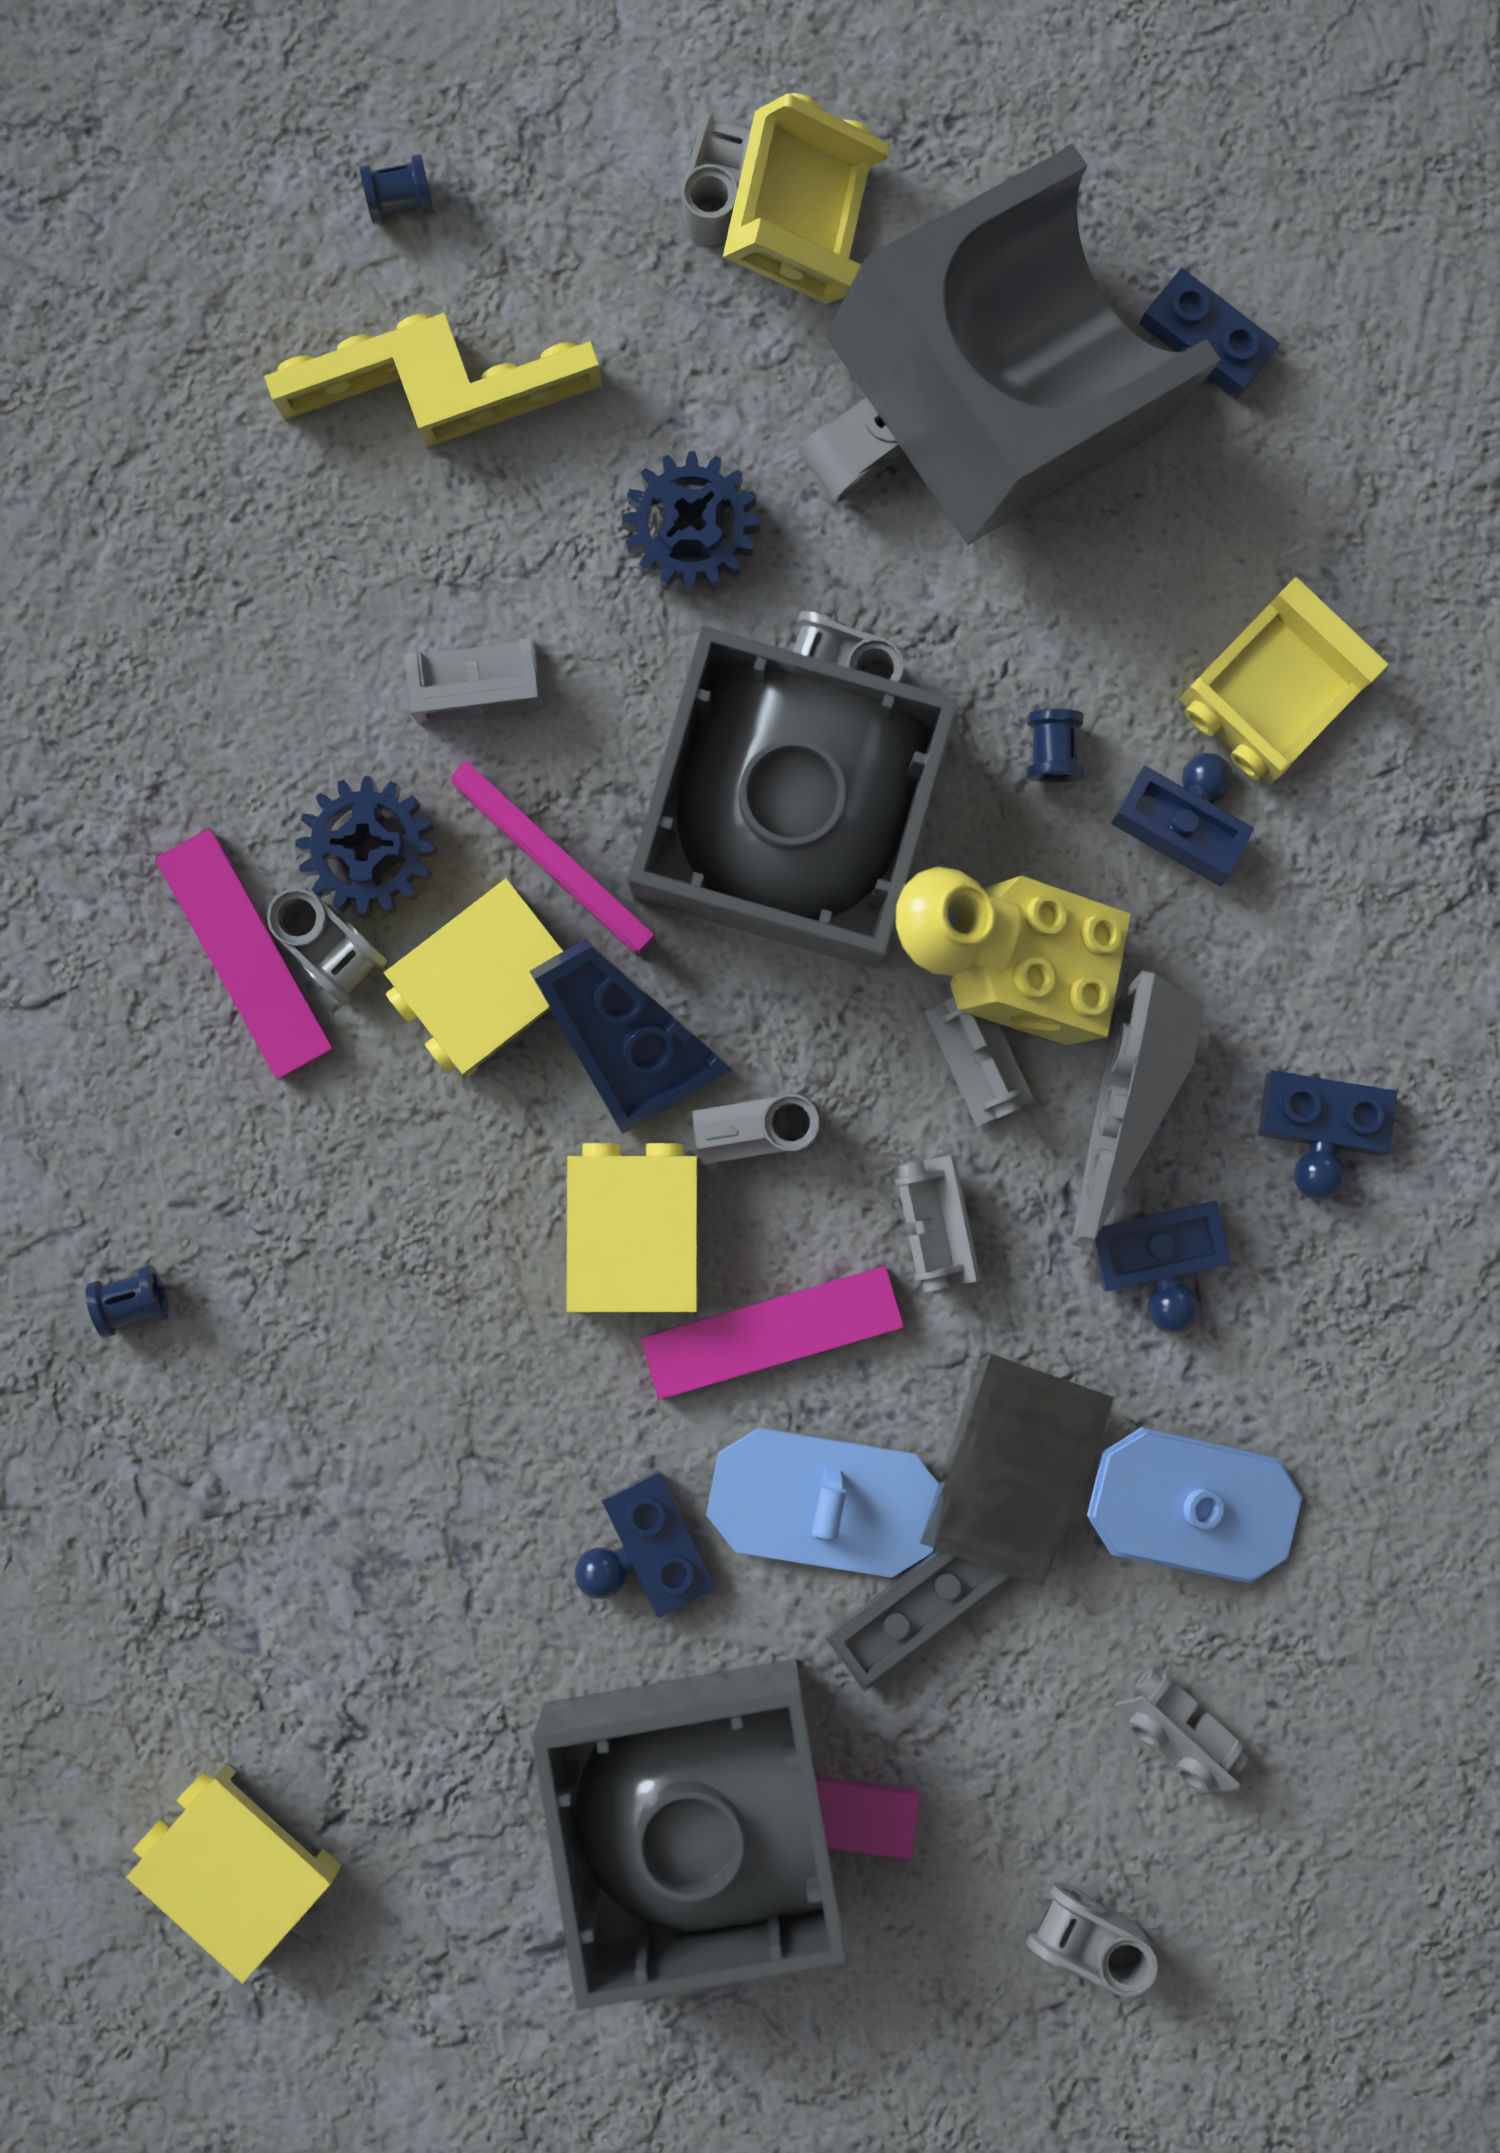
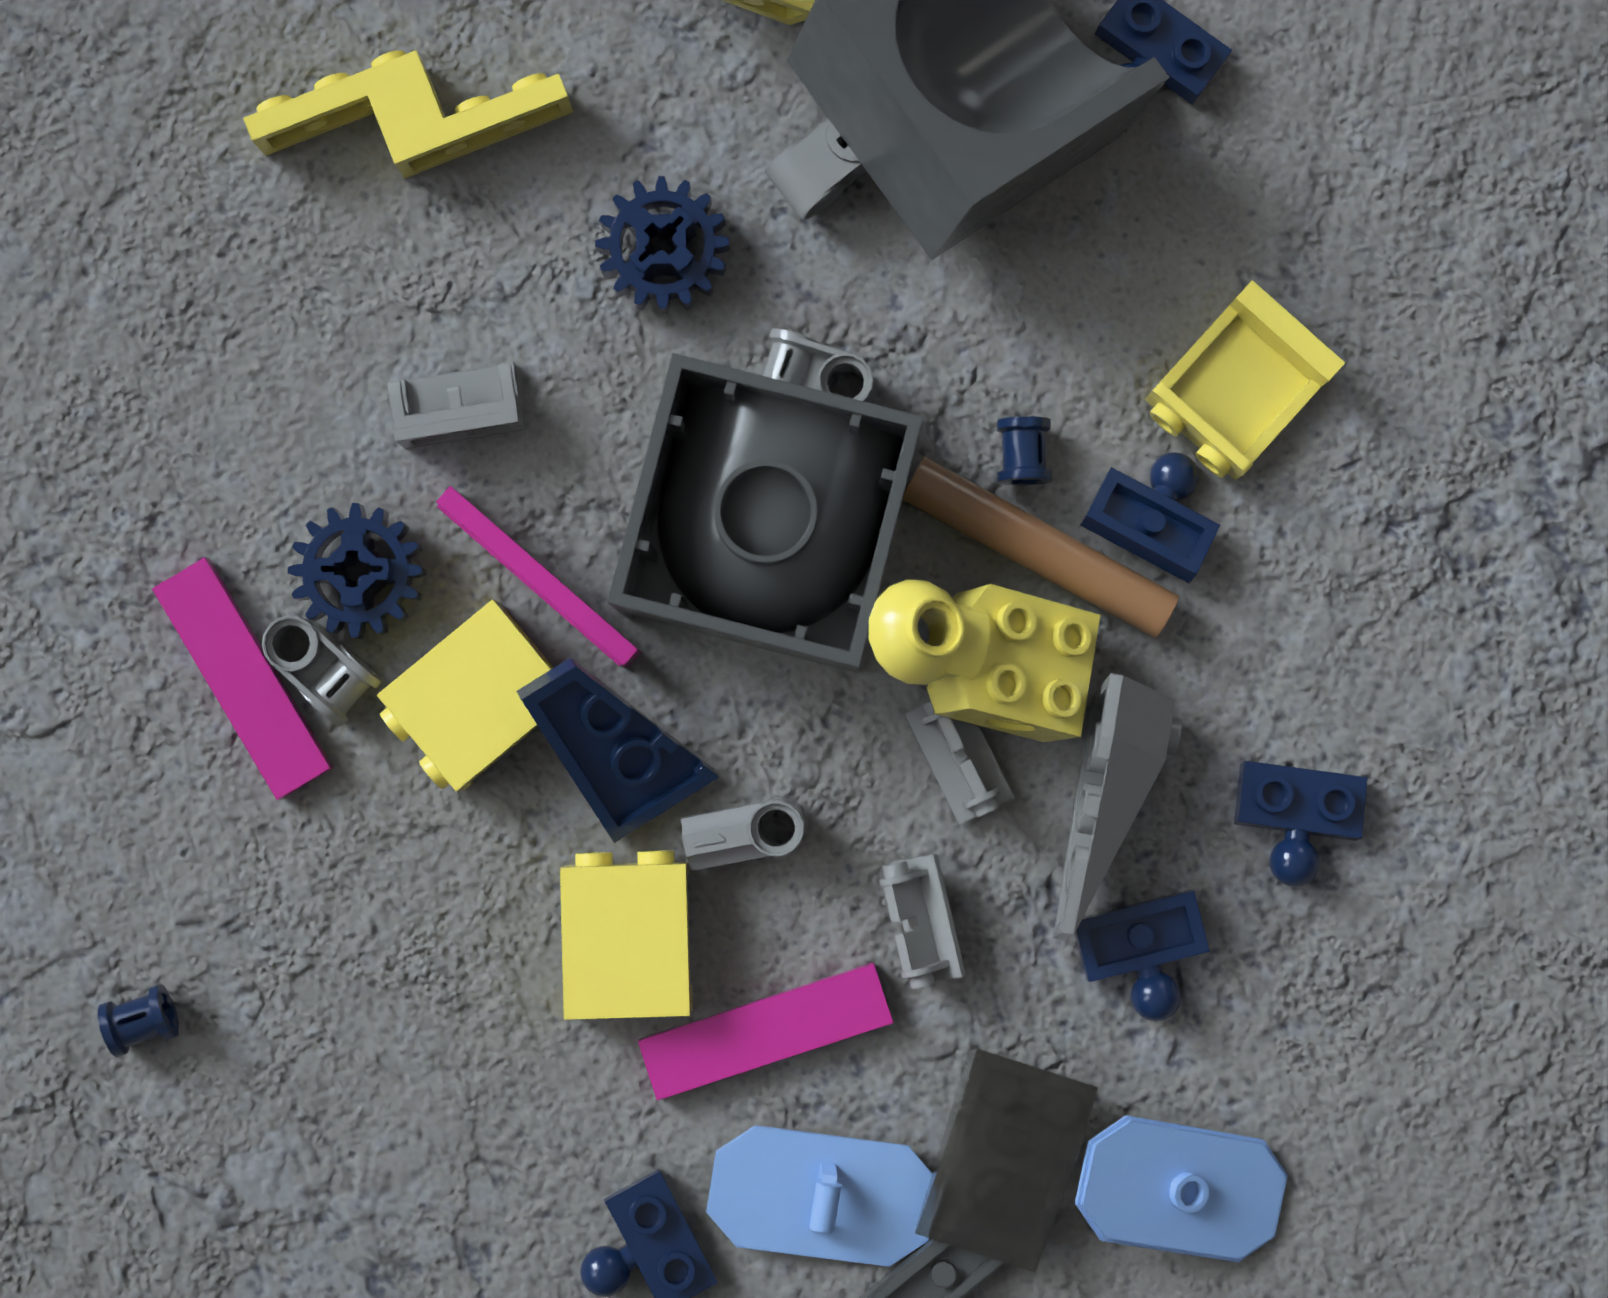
camera: 10 degrees right, 0 degrees up
none -> medium nougat piece [902,456,1179,639]

